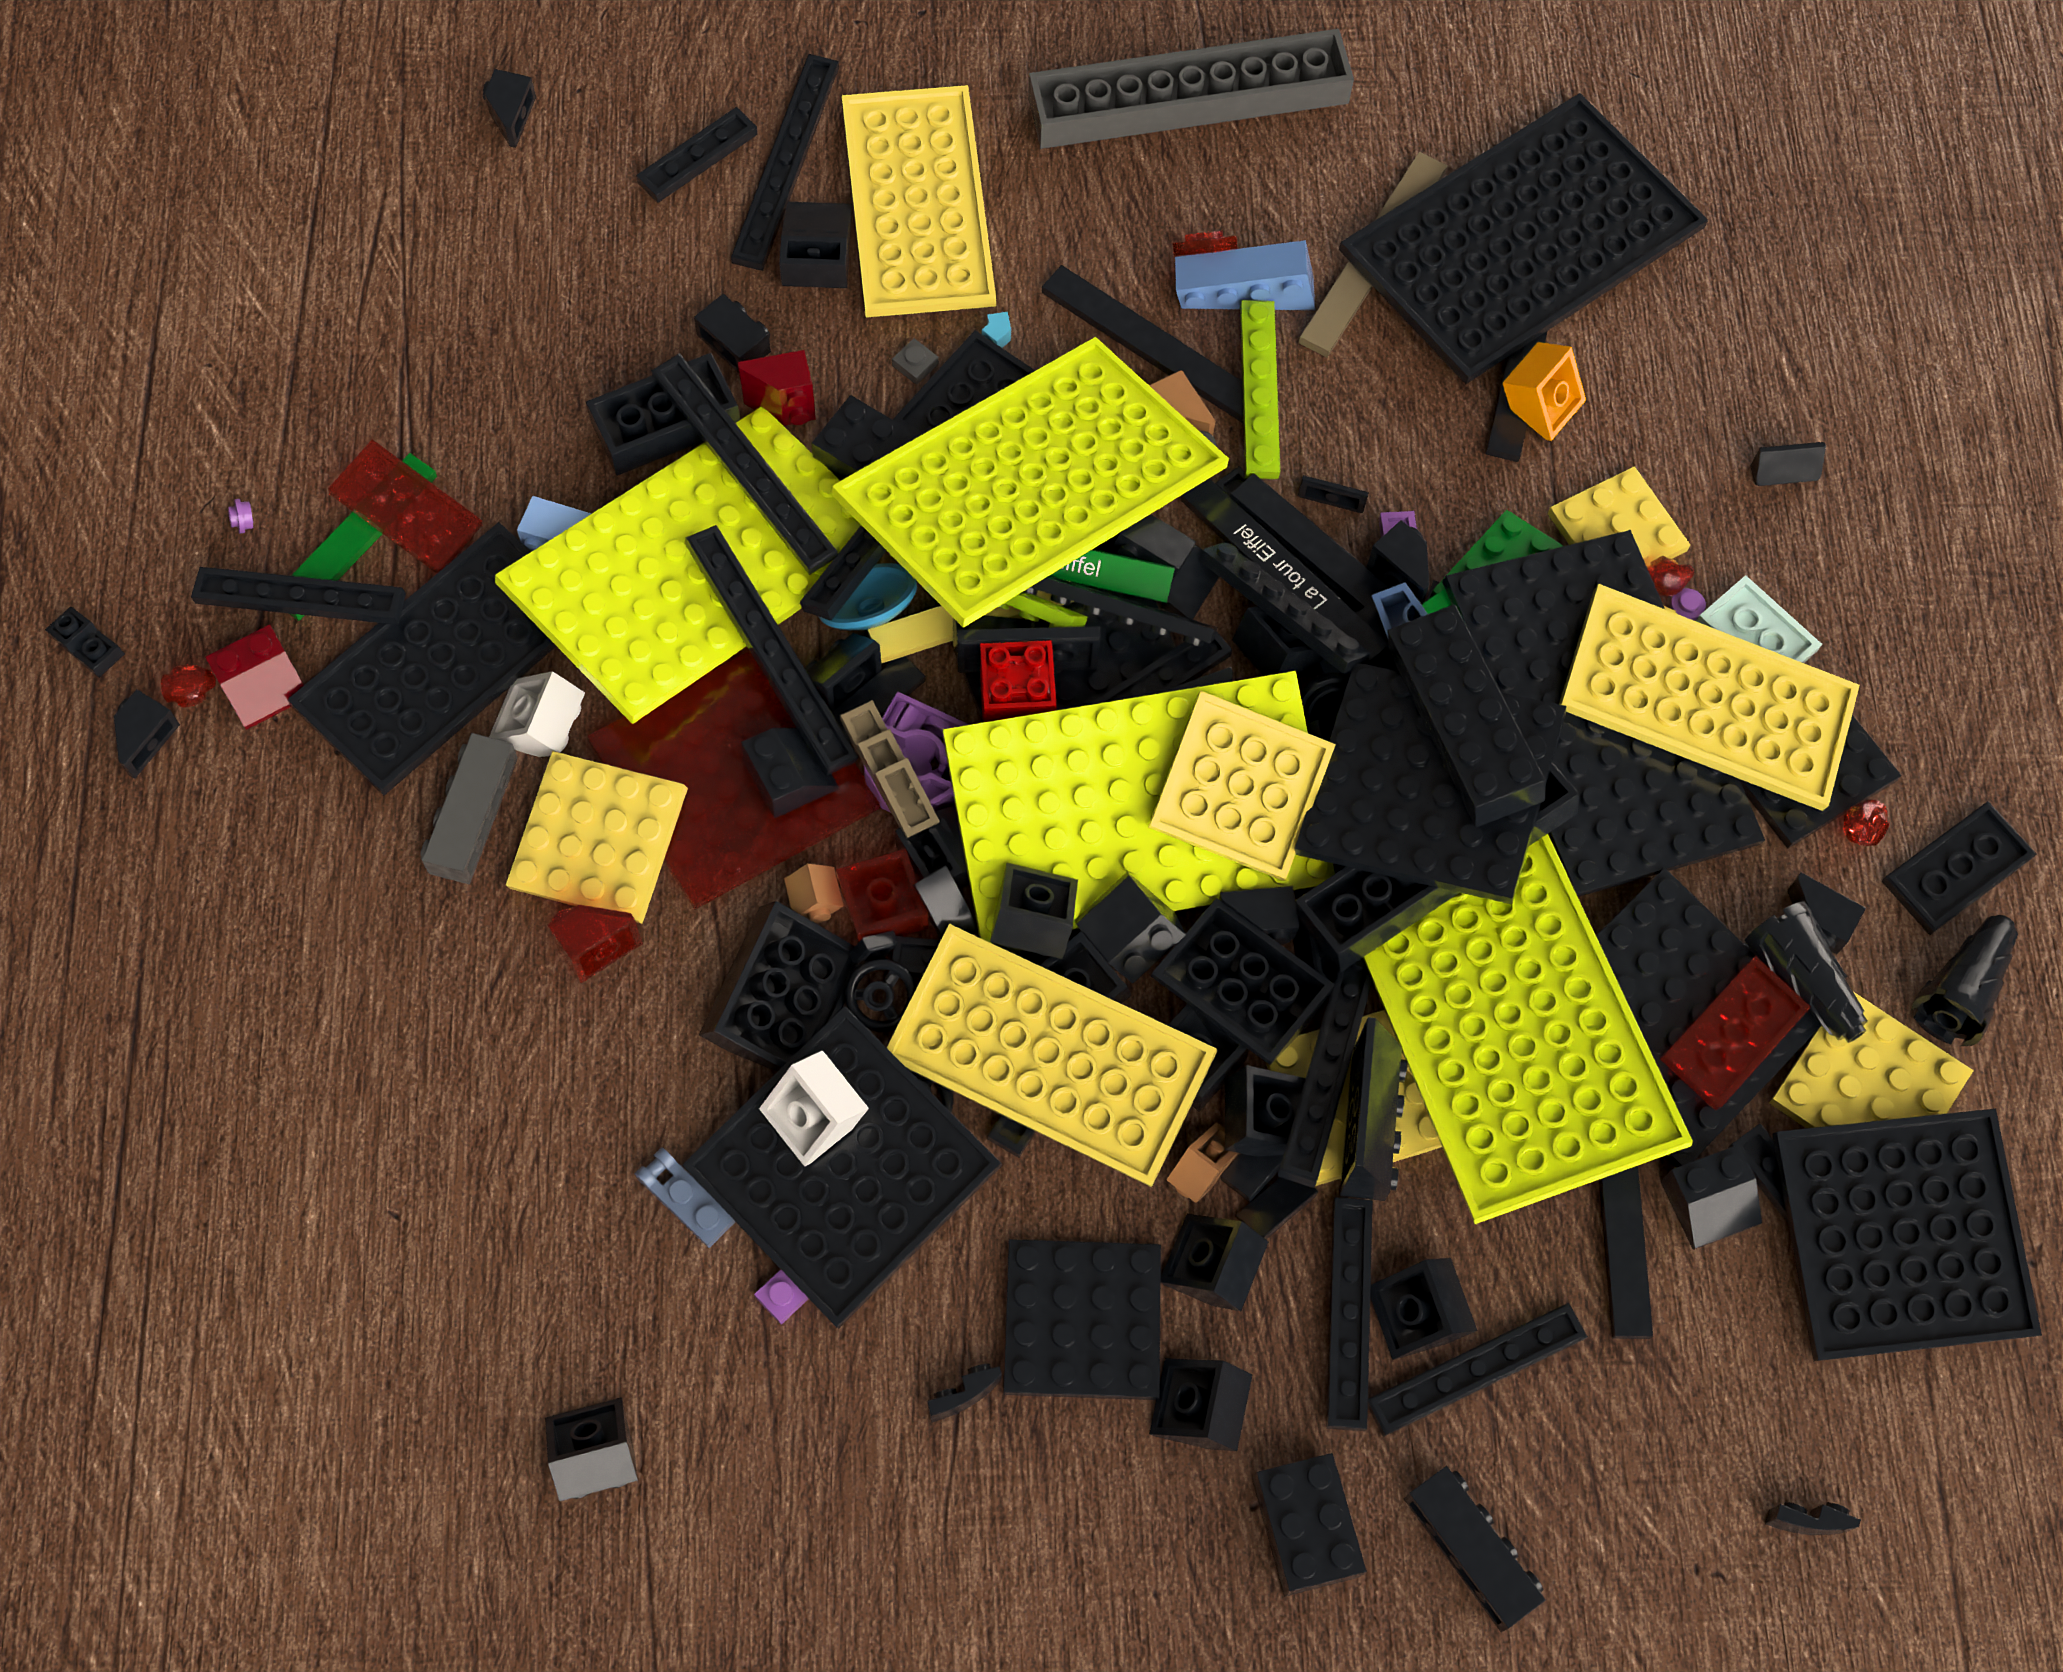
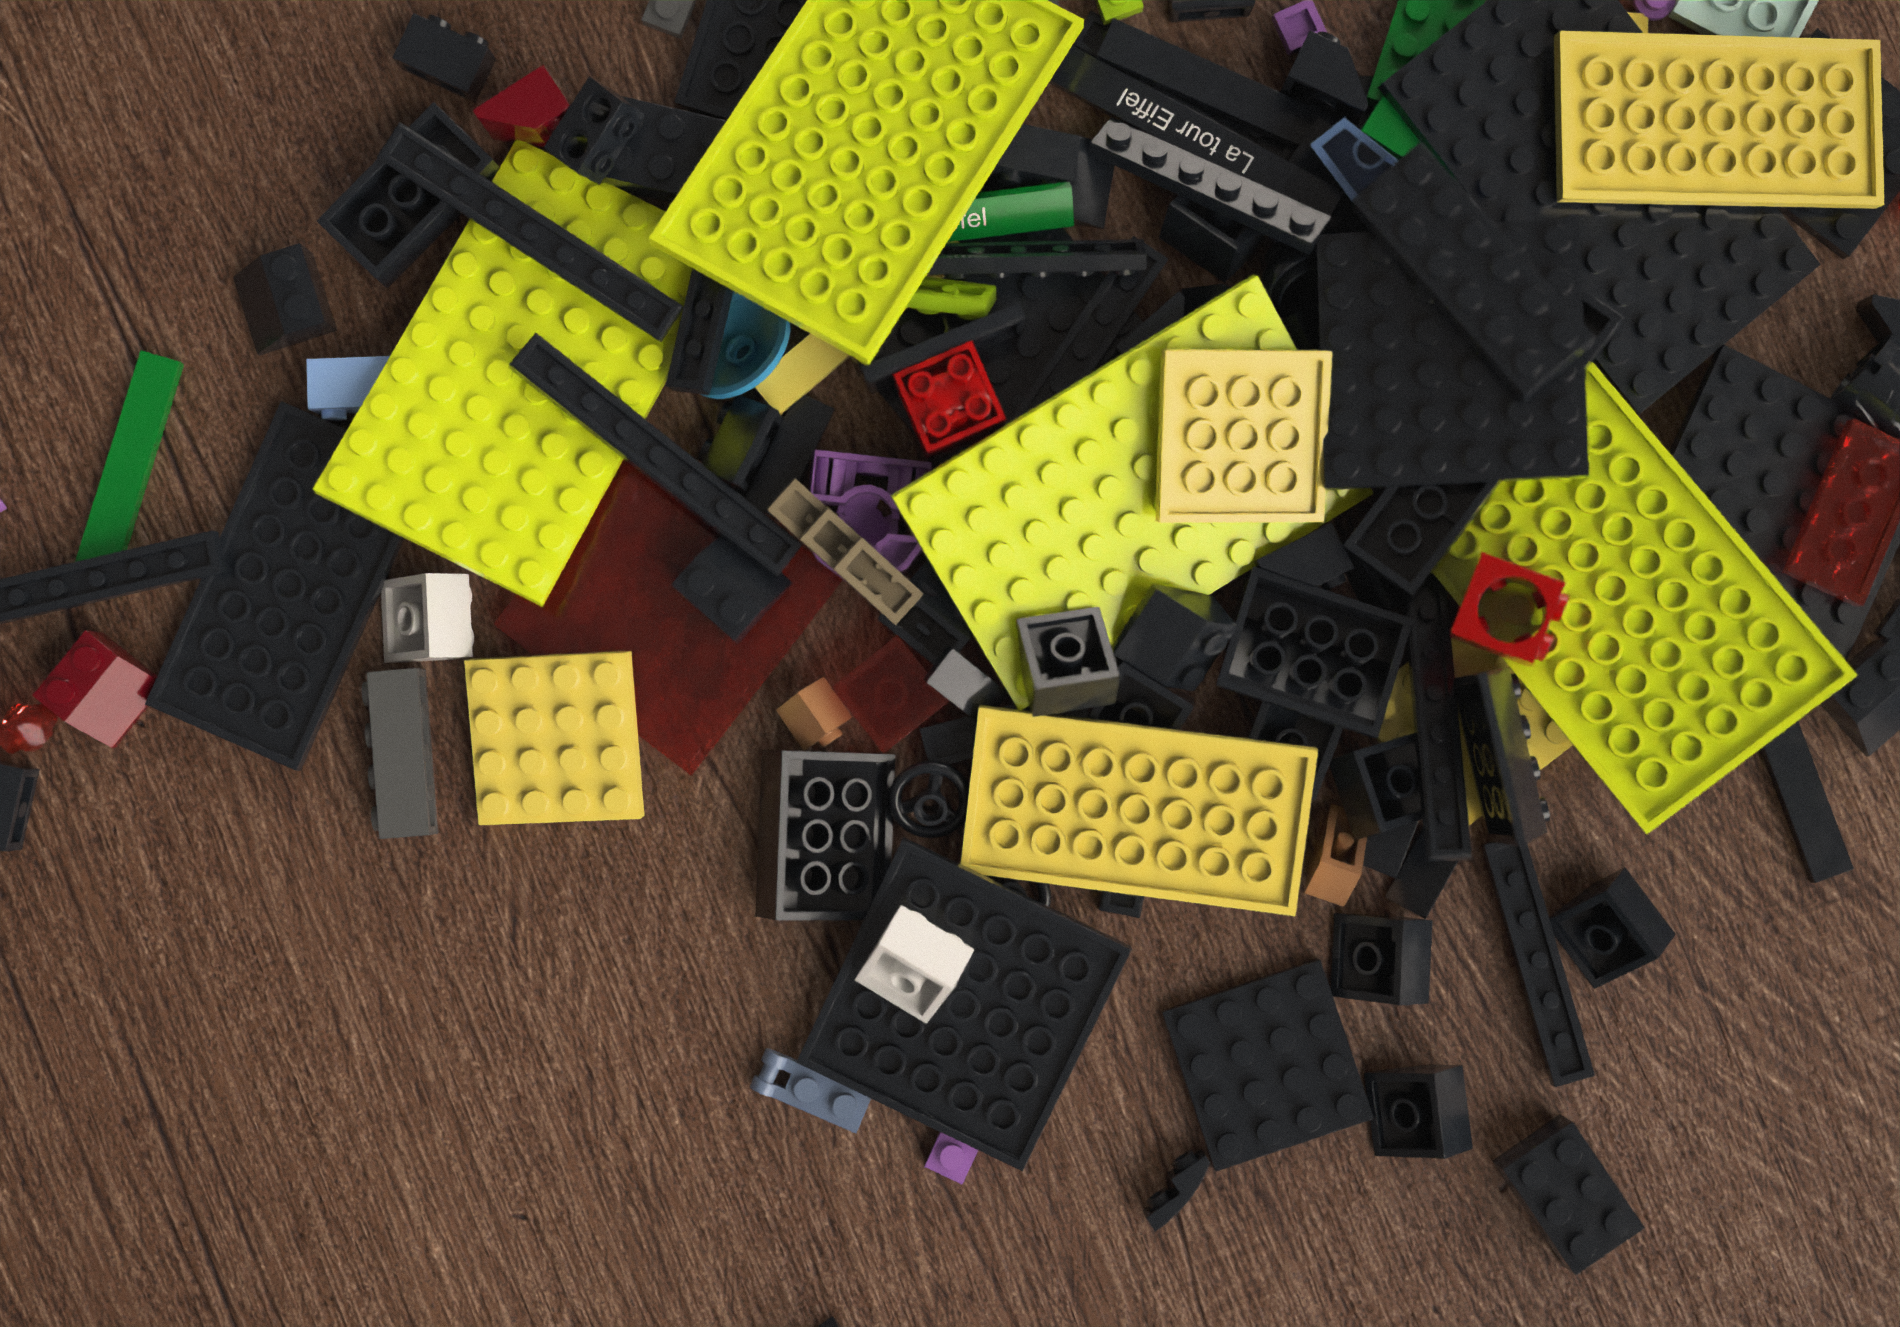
camera: 15 degrees left, 20 degrees up
clear red plate [328,439,483,574] -> none
clear red slope [547,905,643,983] -> none
black tile [849,930,899,965] -> none
black tile [1368,1303,1588,1437] -> none
black brick [1403,1466,1546,1632] -> none
none -> black slope [233,243,338,356]
none -> black brick [544,76,645,185]
none -> red brick [1450,552,1570,667]

